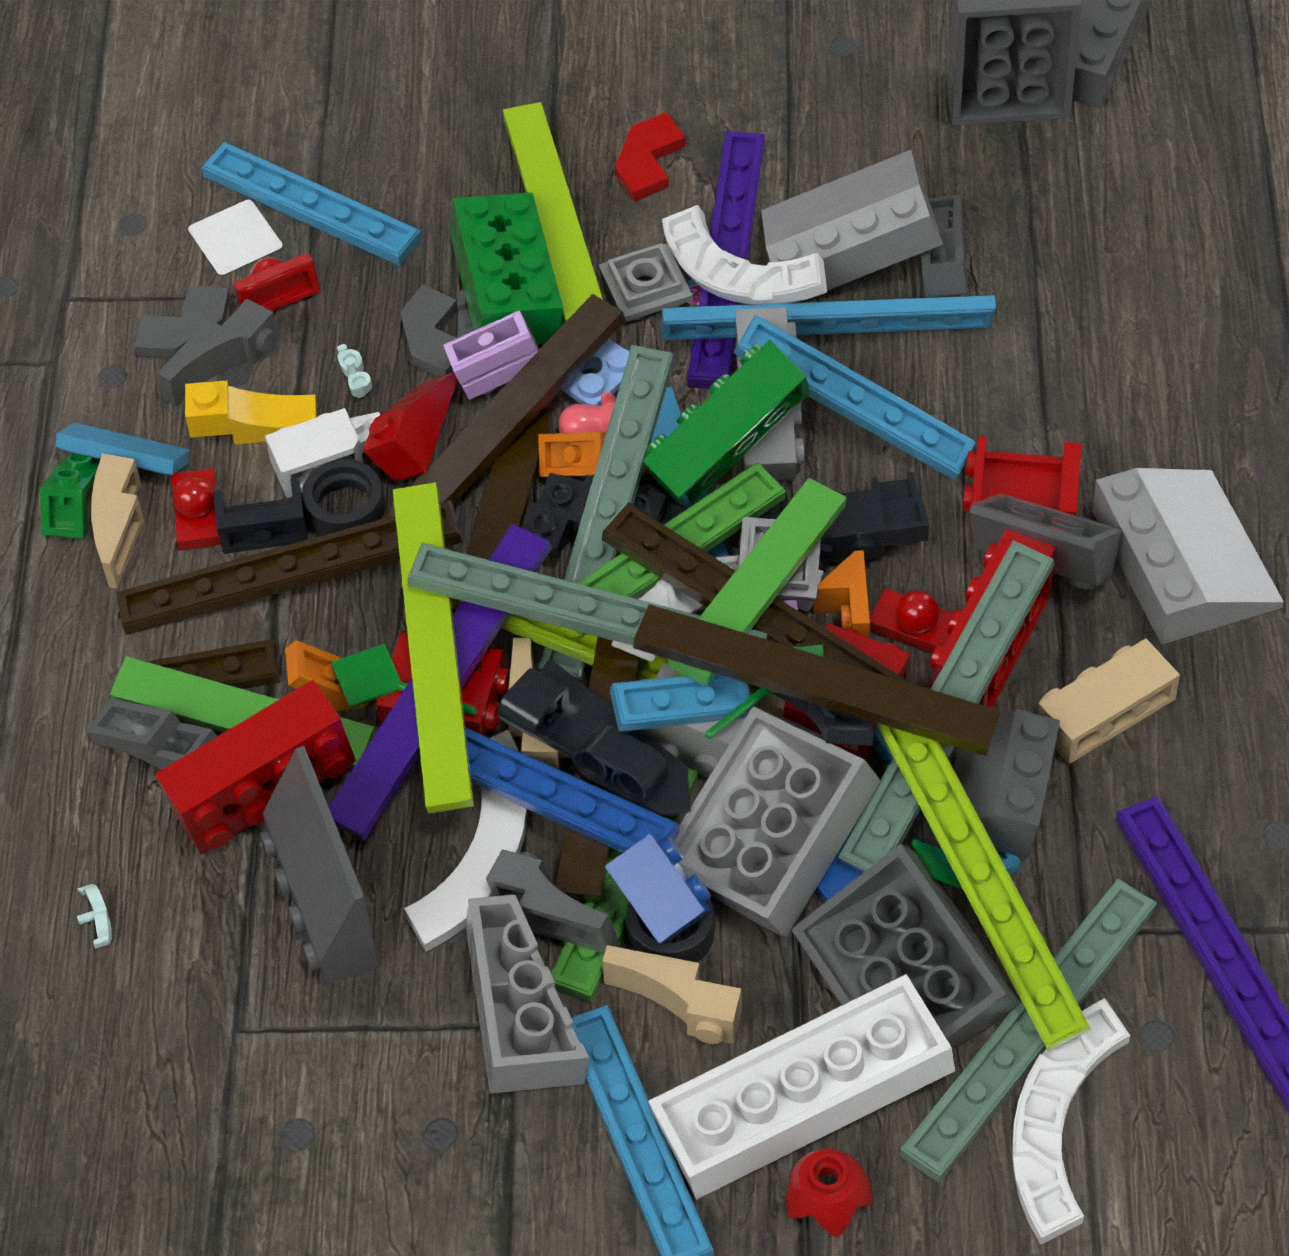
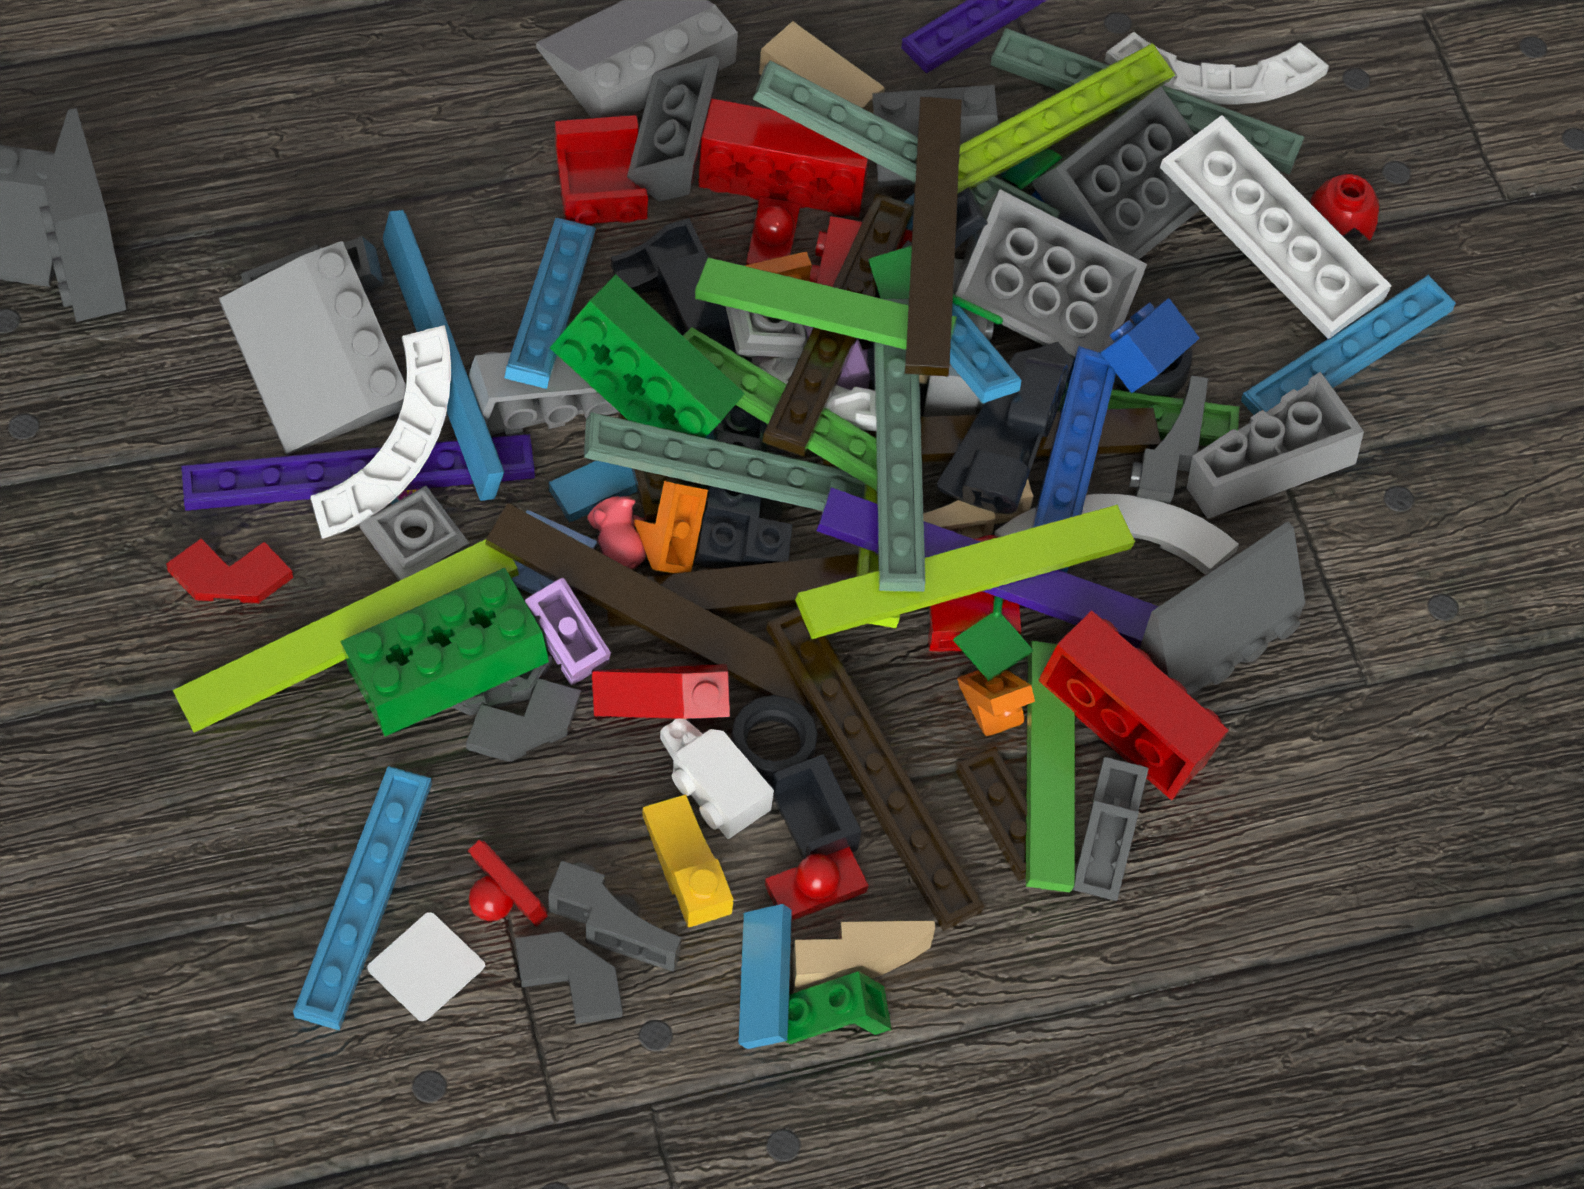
camera: 115 degrees left, 5 degrees up
light aqua piece [77,884,112,949] -> none
light aqua piece [337,344,372,398] -> none
tan slope [602,945,742,1044] -> none

